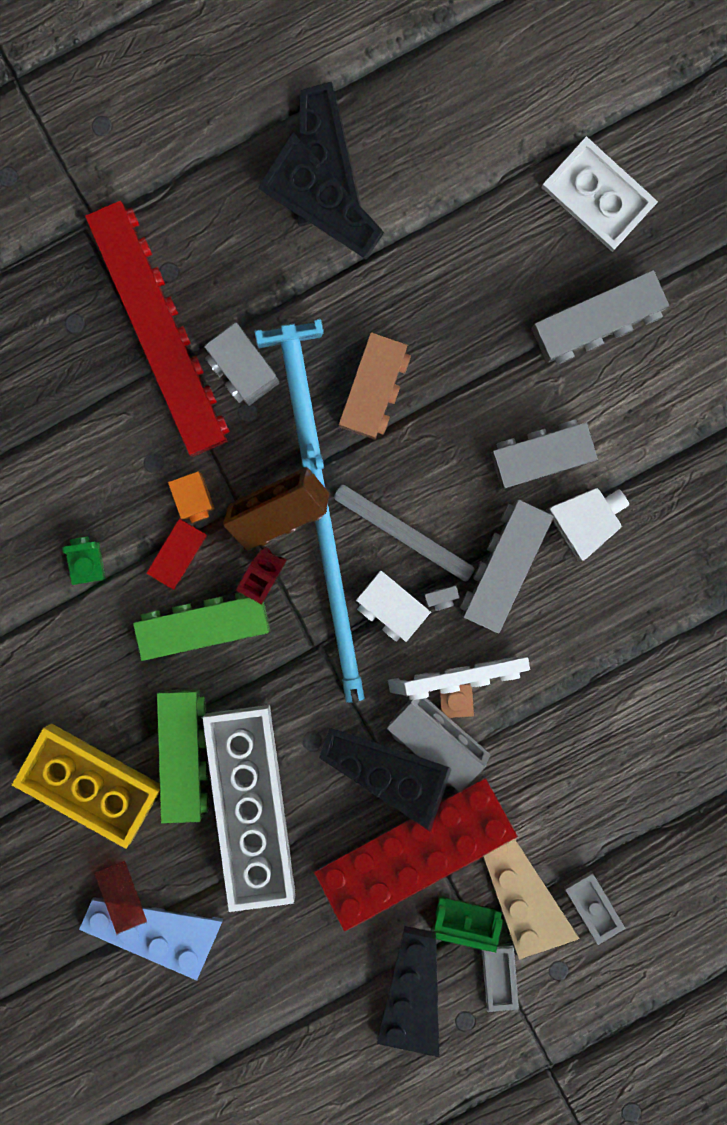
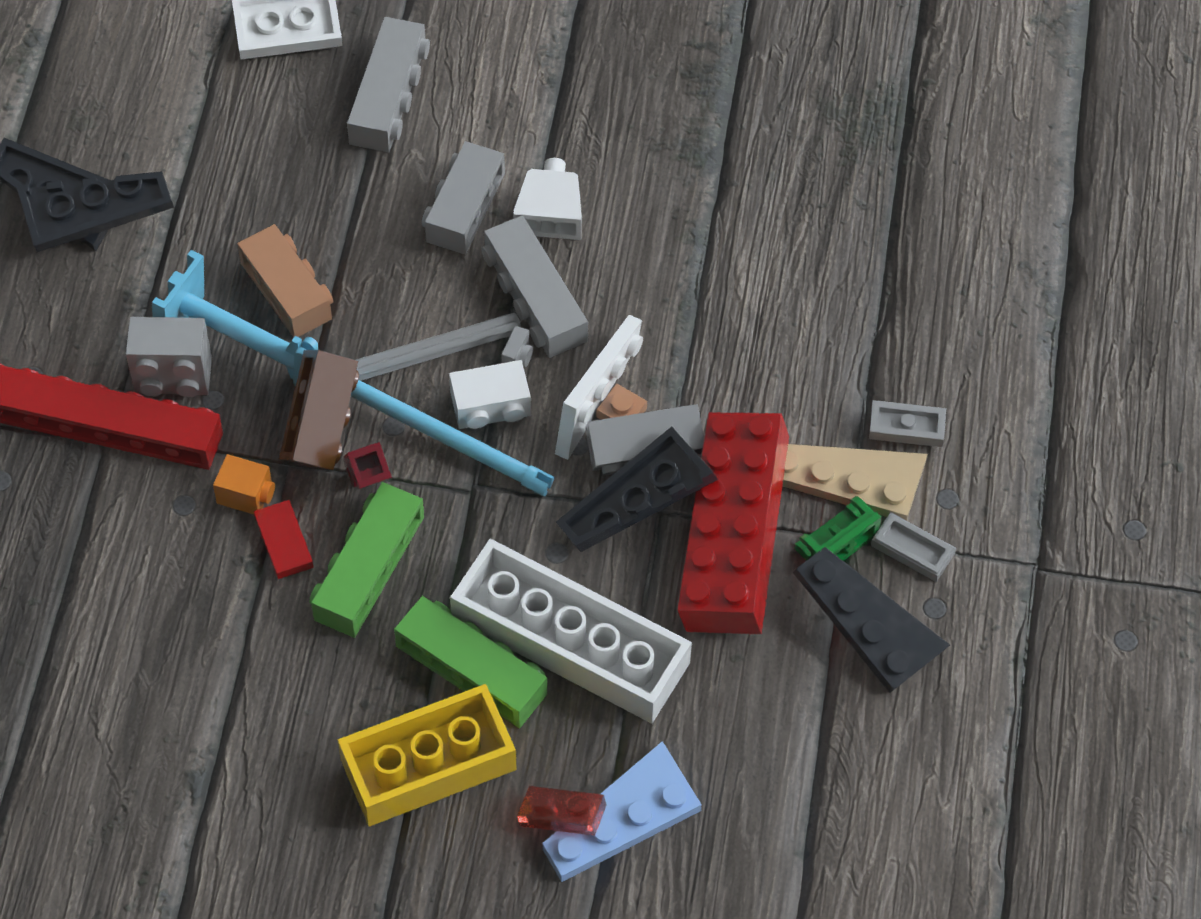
camera: 50 degrees left, 30 degrees down
green bracket [62,537,106,585] -> none

